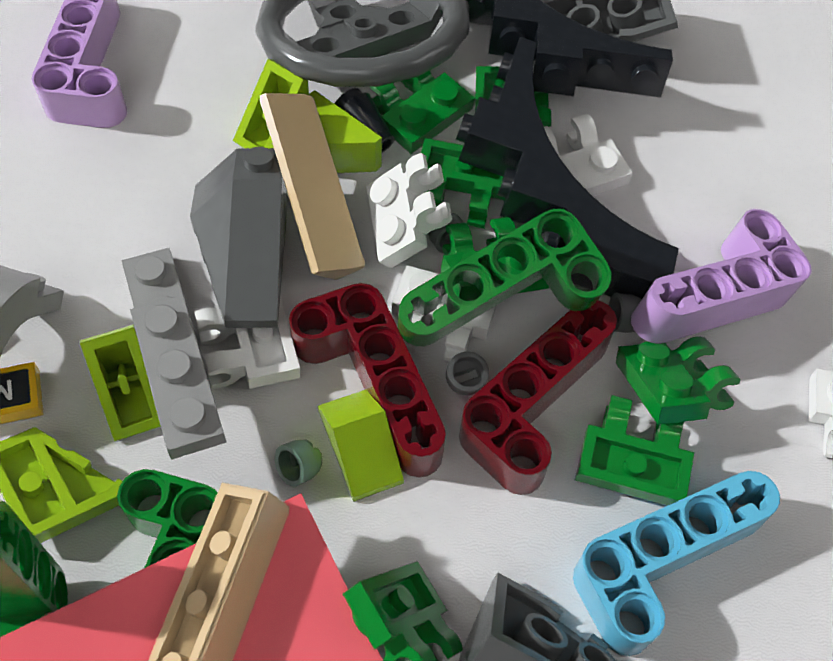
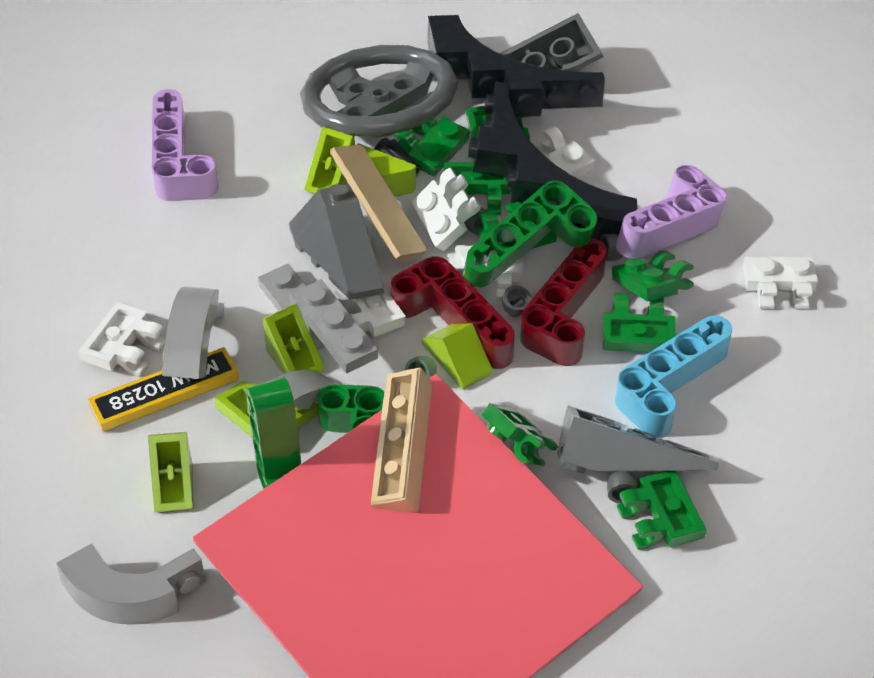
camera: 10 degrees left, 10 degrees down
none -> light grey slope [272,369,336,410]

